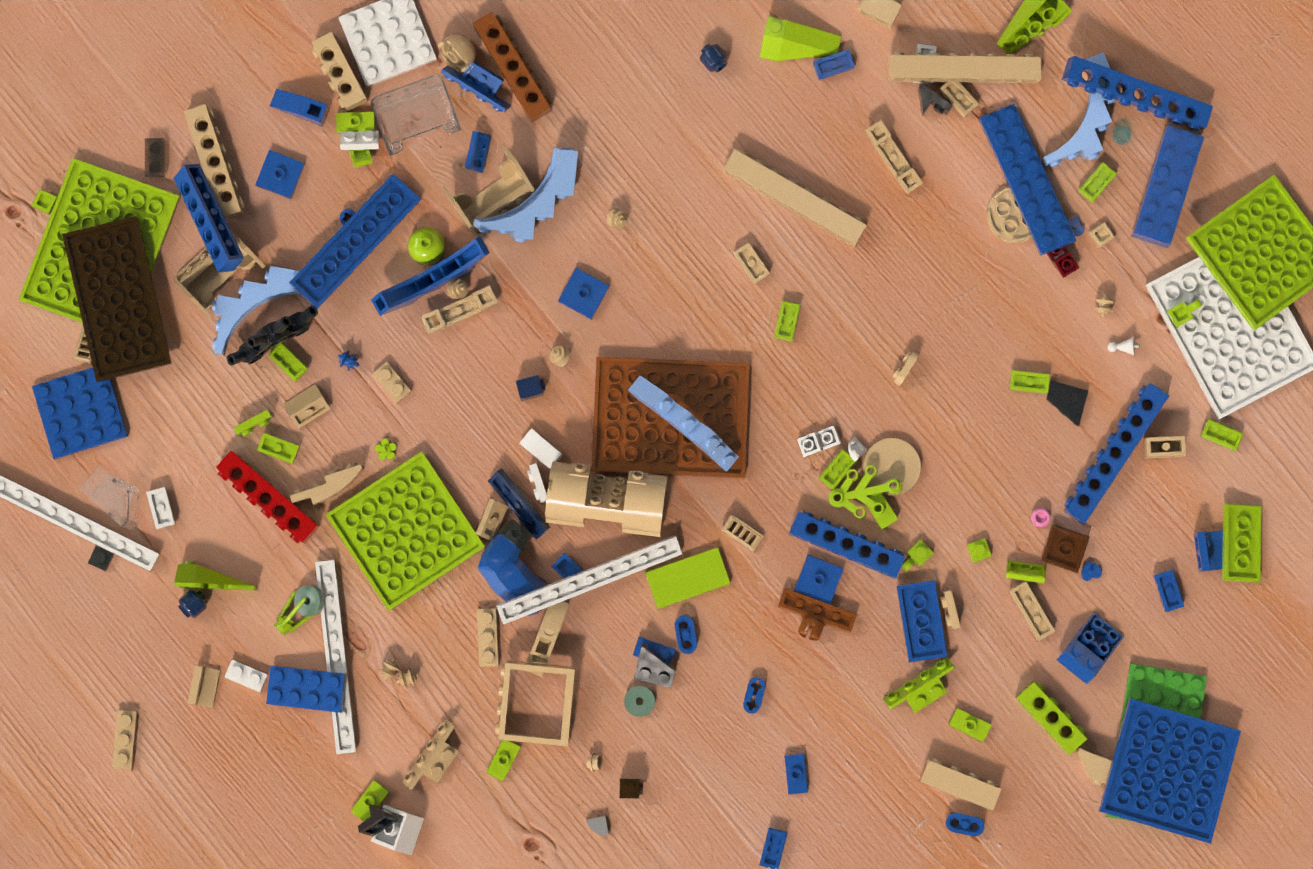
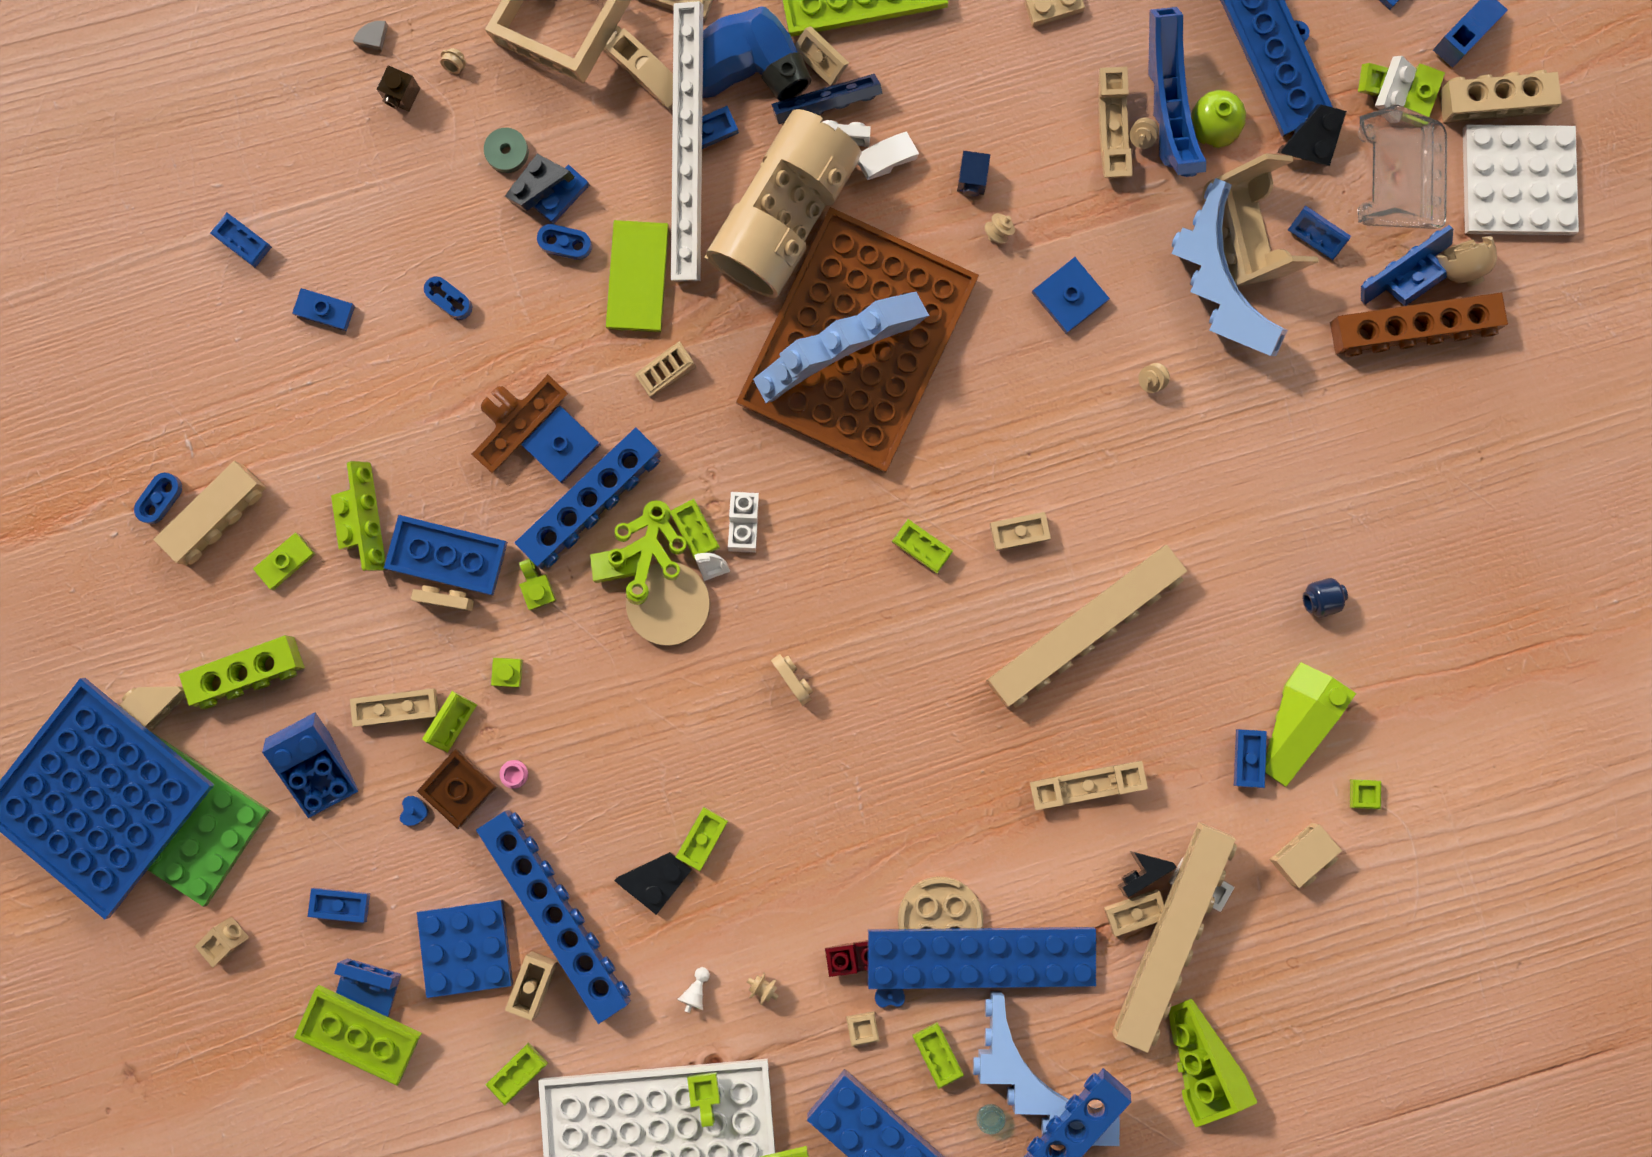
camera: 115 degrees right, 0 degrees up
none -> tan bracket [195,917,249,968]
none -> blue plate [417,899,513,998]
none -> black wing [1277,104,1347,166]

